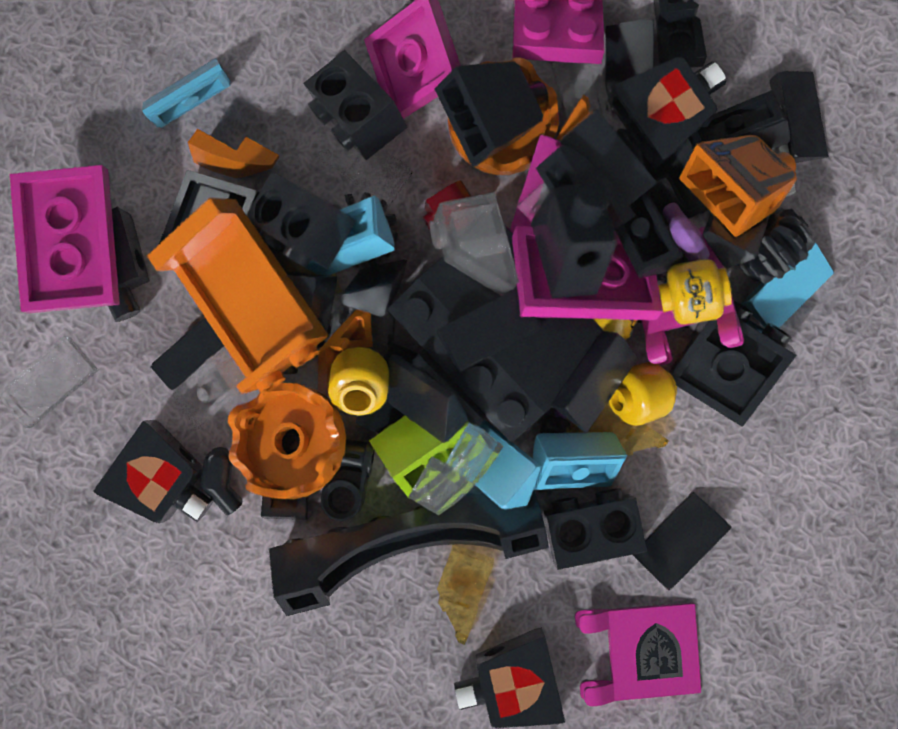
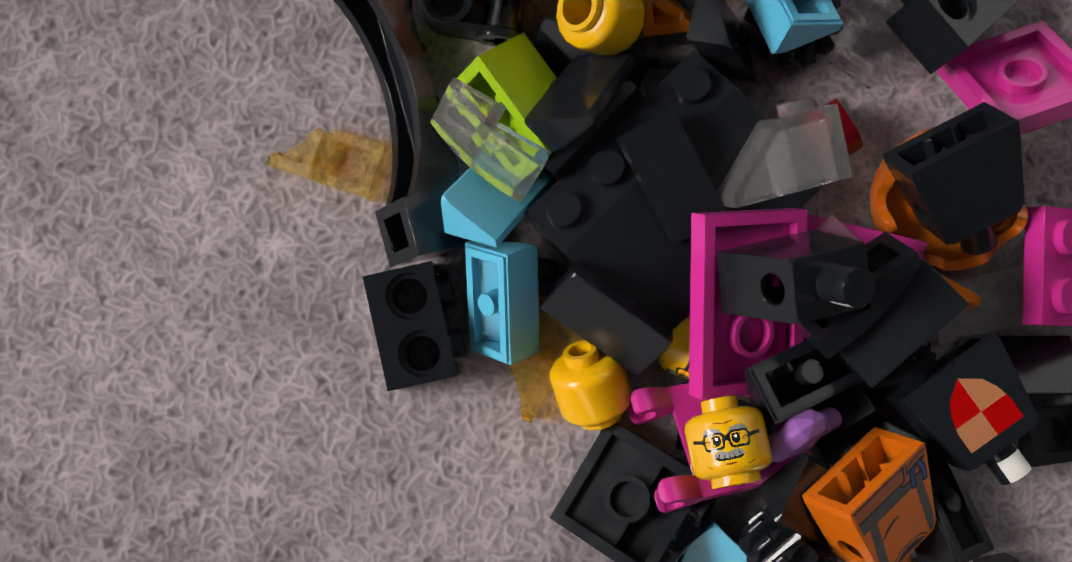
camera: 85 degrees right, 0 degrees up
black torso [454,627,566,728] -> none
dark pink flag [575,603,701,707] -> none
black slope [633,492,732,591] -> none

